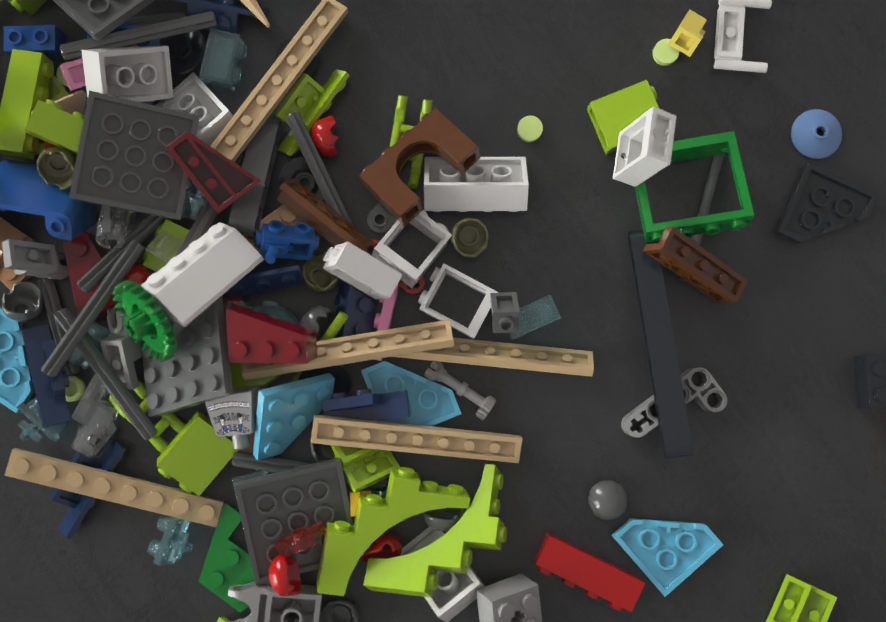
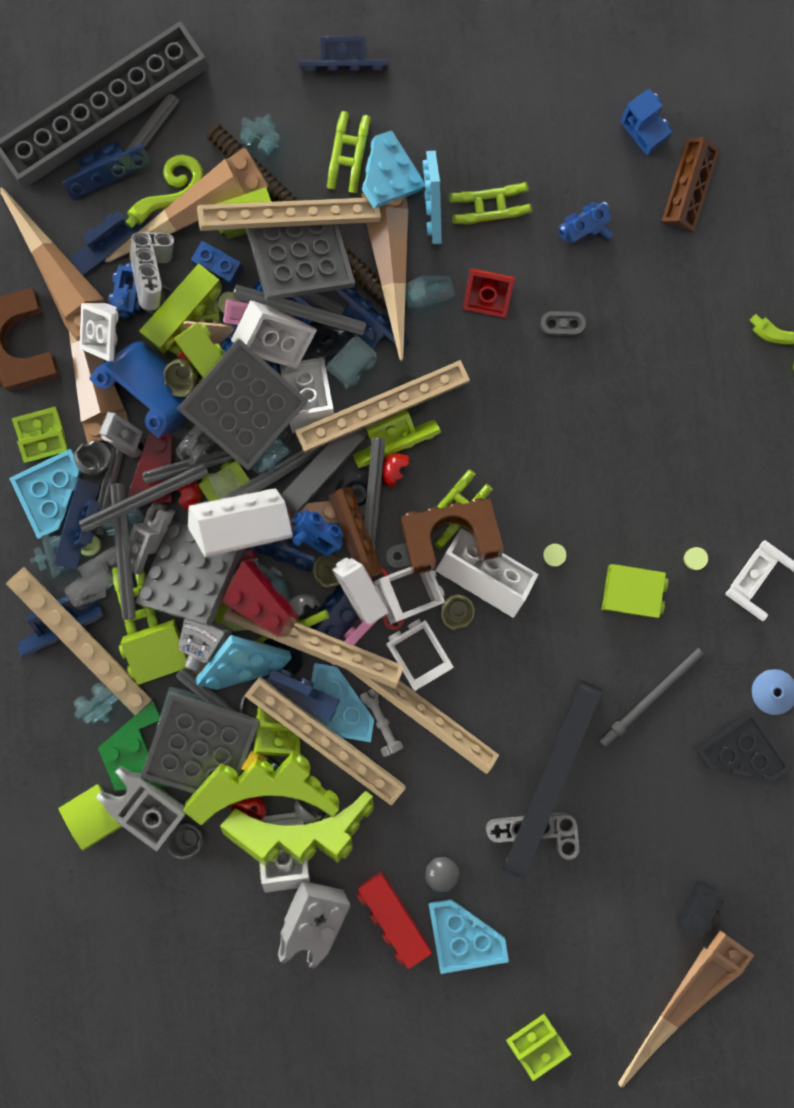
camera: 30 degrees right, 0 degrees up
green gear [113,281,177,362] -> none
dark red wedge [165,131,261,213] -> none
red hair [269,554,301,596] -> none
clear red plate [273,520,326,554] -> none
dark grey bracket [490,292,520,333] -> none
clear light blue piece [508,294,561,340] -> none
white window [613,107,676,187] -> none
green window [635,131,754,243] -> none
reddish brown fence [643,226,748,303] -> none
light yellow brick [668,9,707,57] -> none

